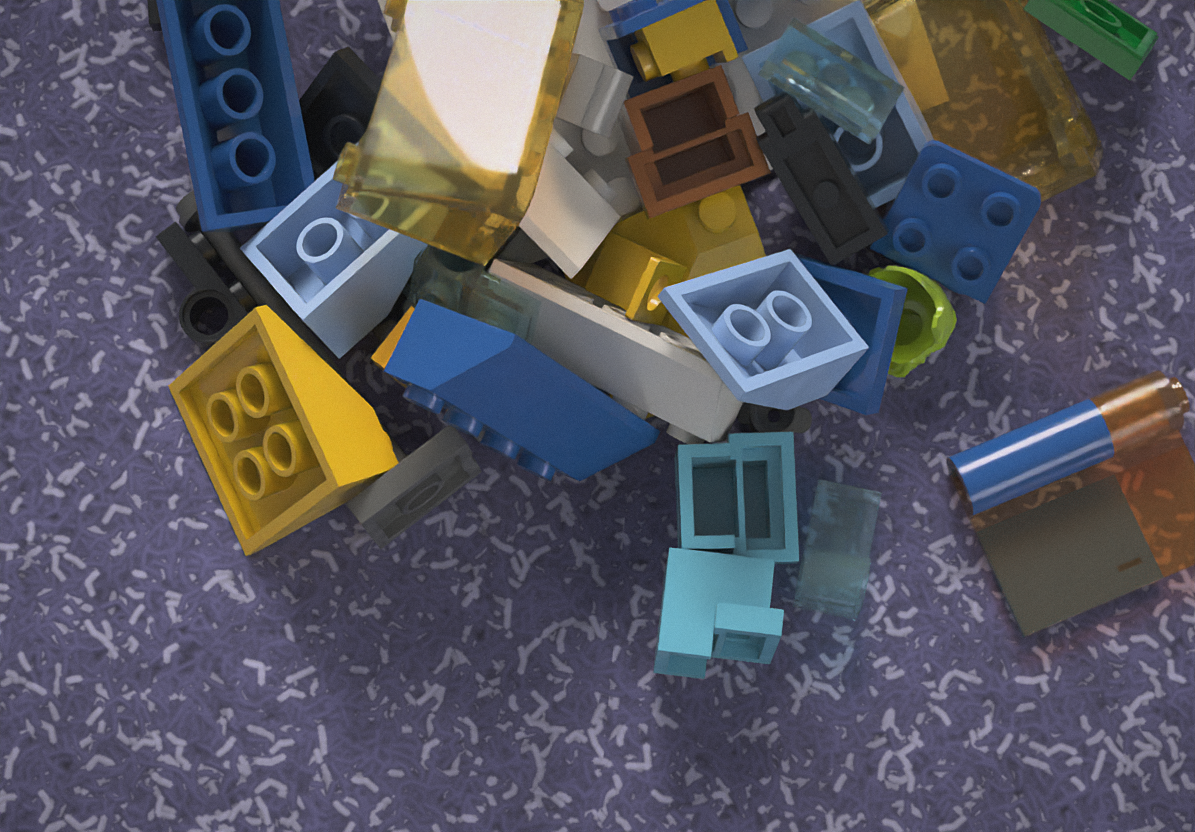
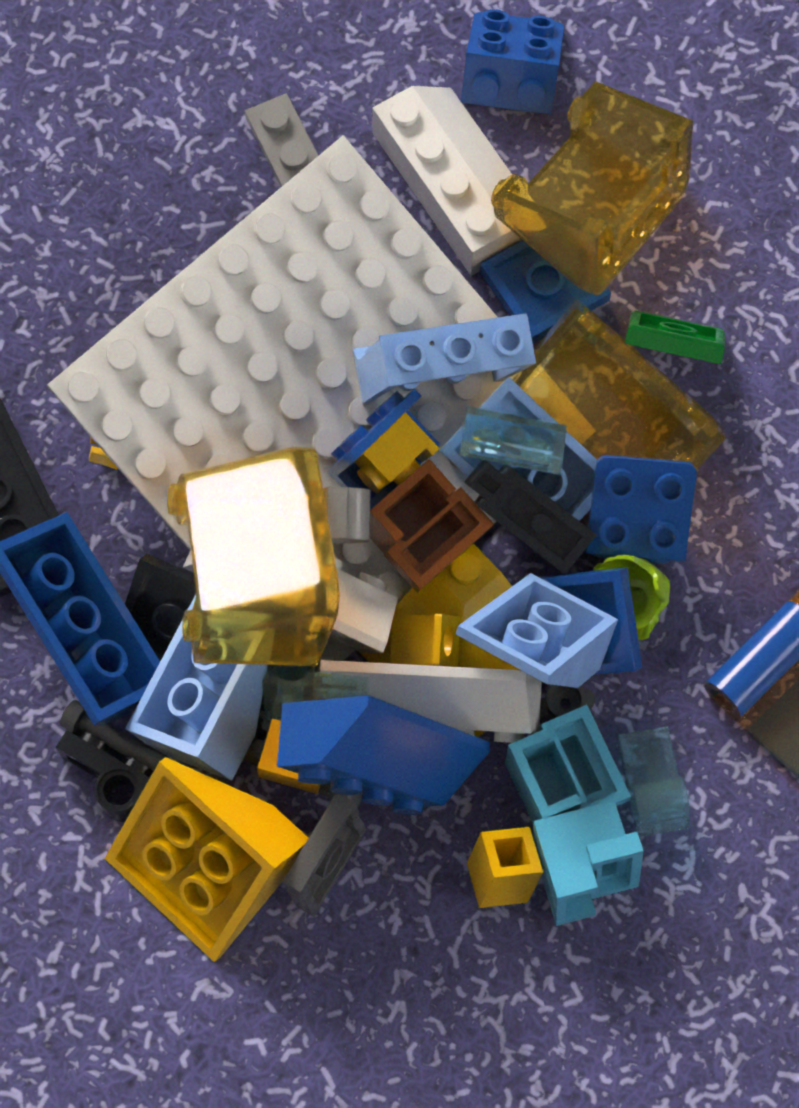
camera: 20 degrees left, 10 degrees down
none -> yellow brick [467,827,543,908]

